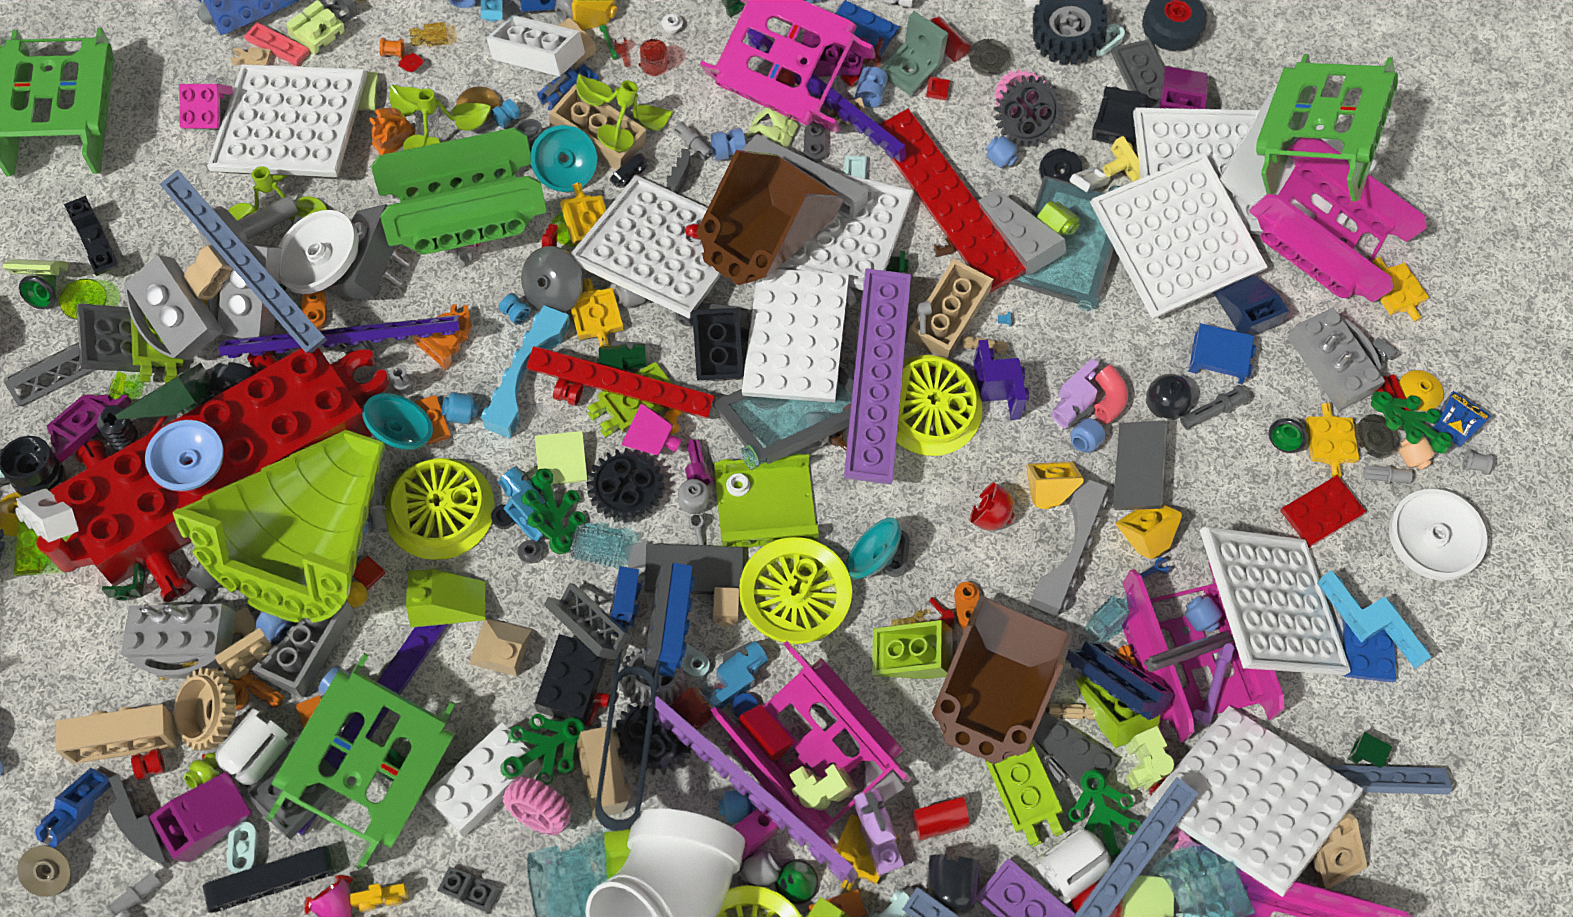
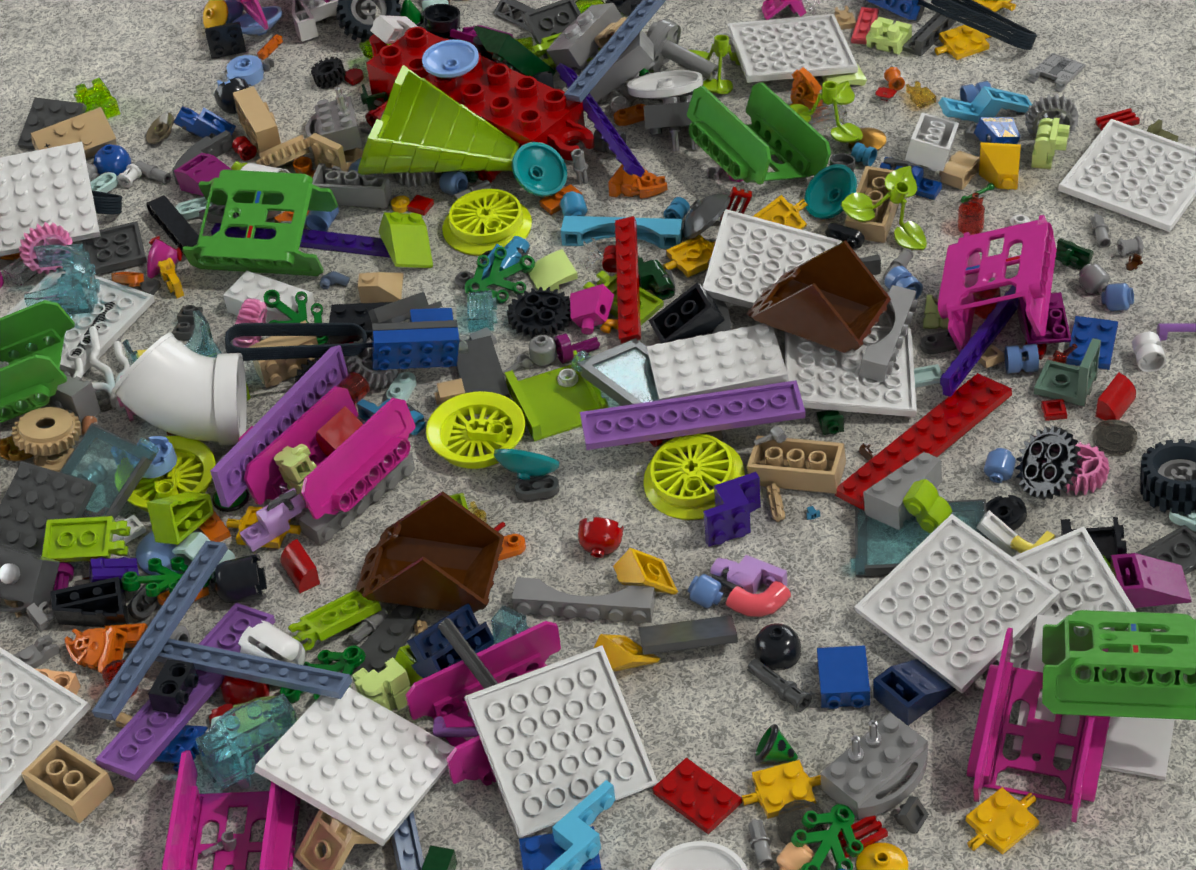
camera: 85 degrees right, 20 degrees down
none -> black cylinder [214,78,249,114]
none -> black tyre [311,57,346,89]
none -> sand blue arm [320,271,350,289]
none -> red tile [344,68,364,86]

